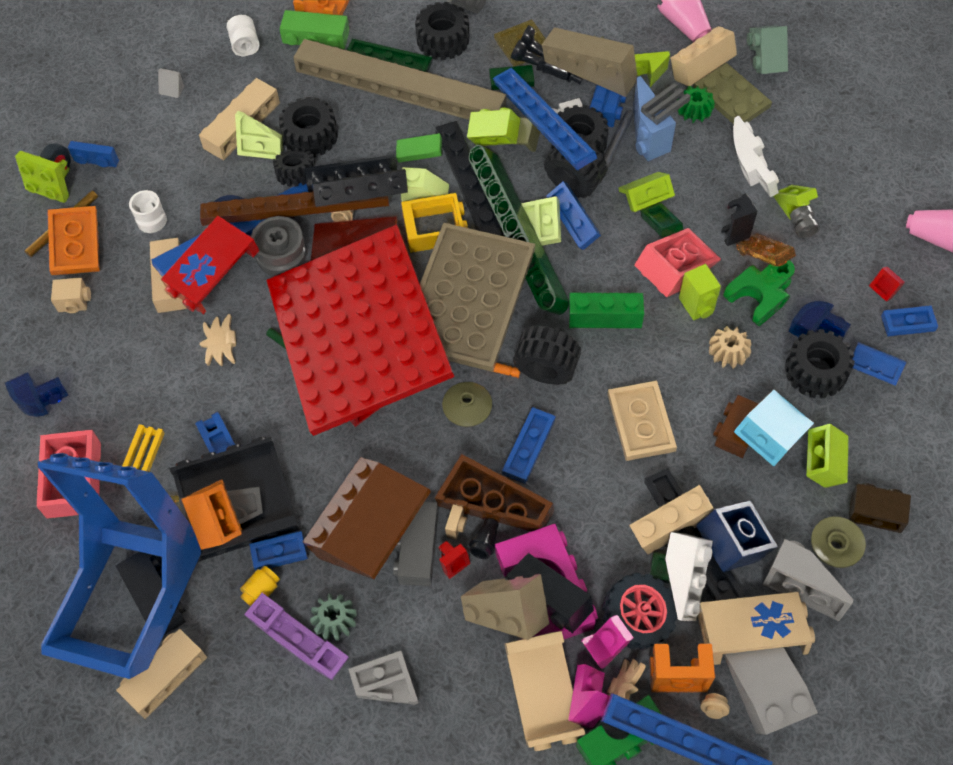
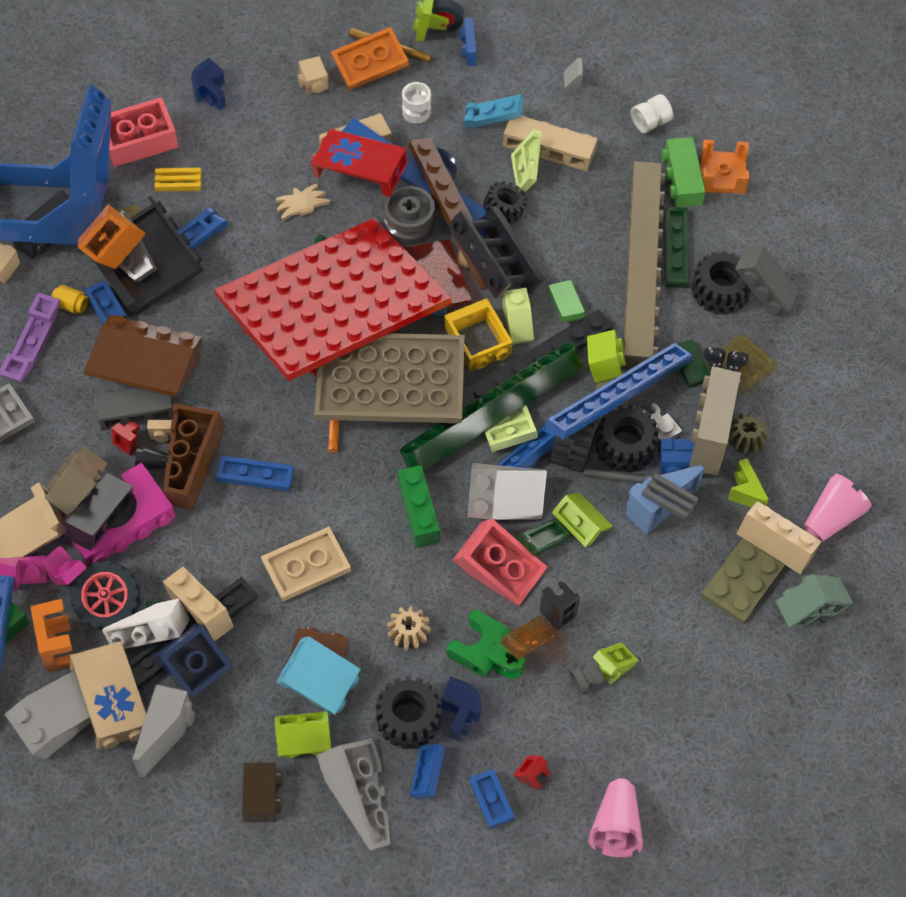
camera: 70 degrees right, 0 degrees up
black tyre [279,97,338,157] -> none
sand green gear [310,593,357,641] -> none
olive dish [442,382,492,427] -> none
black tyre [513,326,581,385] -> none
tan piece [606,659,646,700] -> none
green gear [677,85,715,123] -> none
lime brick [679,264,721,321] -> none
tan plate [701,693,730,719] -> none
white slope [733,116,779,197] -> none
olive dish [811,516,866,568] -> none
none -> light grey wedge [317,738,391,851]
none -> dark azure plate [463,94,524,128]
none -> slope [467,463,547,520]

